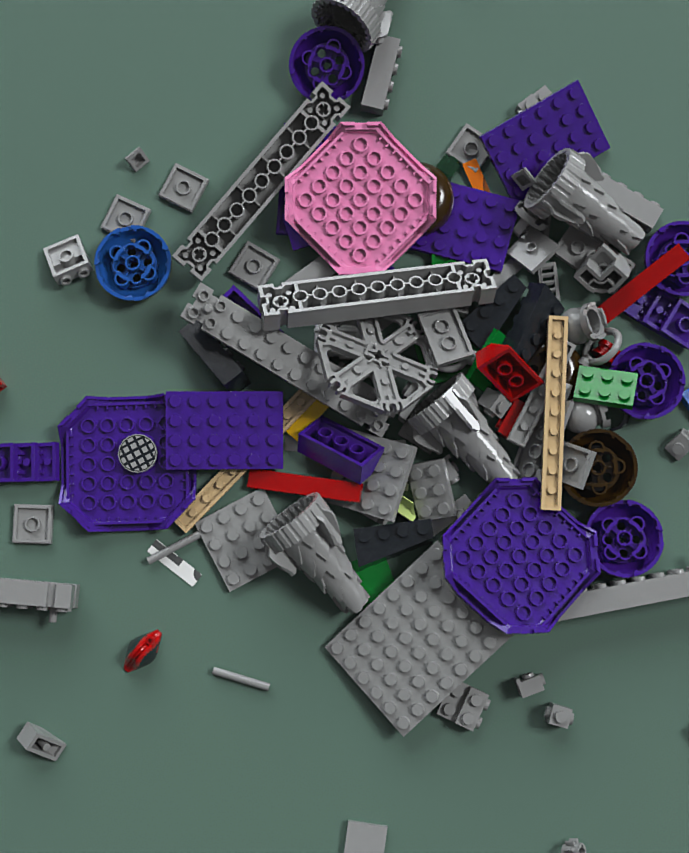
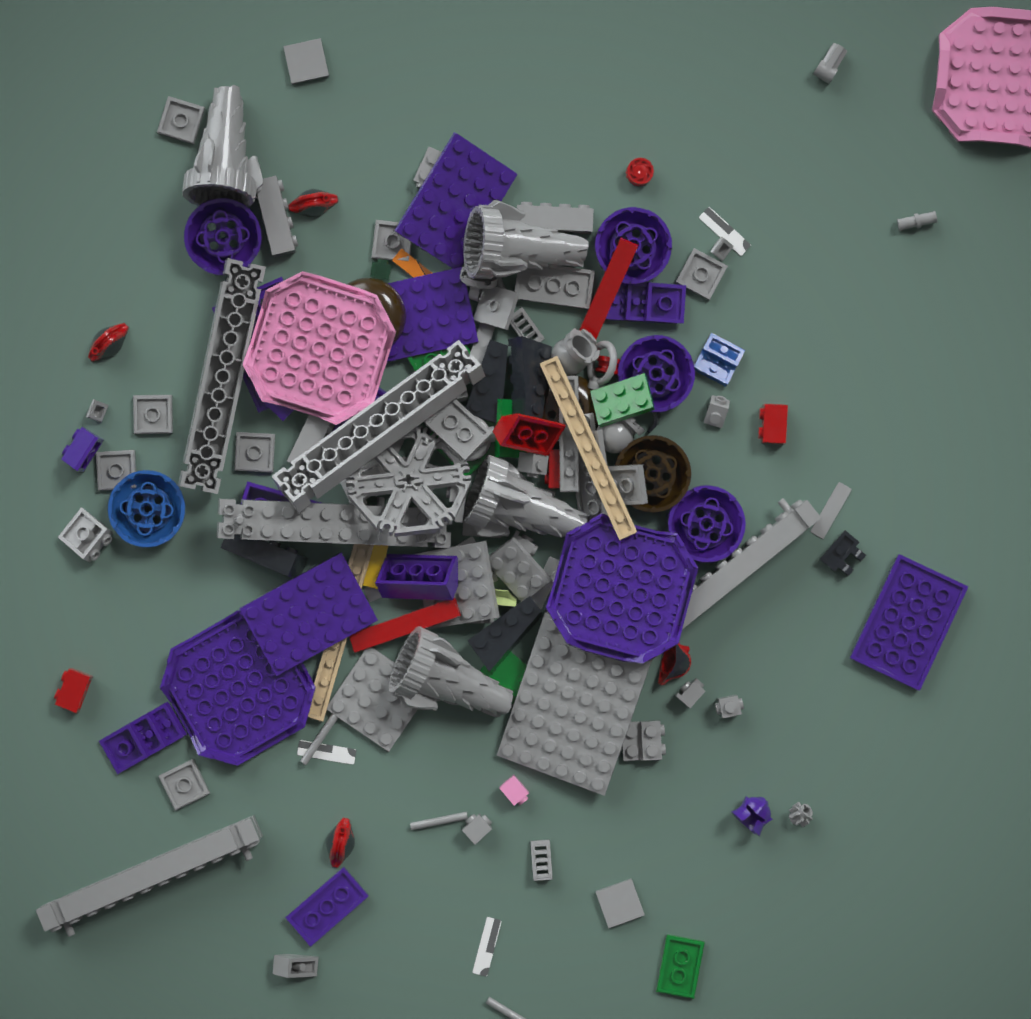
camera: 25 degrees left, 5 degrees up
tile [118,434,158,473] -> none
light grey slope [511,167,537,191] -> none
light grey brick [573,243,630,294] -> none
none -> dark purple slope [61,427,104,472]
none -> red hat [88,323,129,362]
none -> dark purple plate [285,867,369,947]
none -> red hat [288,189,339,217]
none -> light grey brick [462,813,492,844]
none -> white sticker [473,917,502,976]
none -> bright pink brick [499,775,529,806]
none -> light grey slope [531,839,553,881]
none -> hat [658,642,691,685]
none -> dark purple helmet [731,796,773,837]

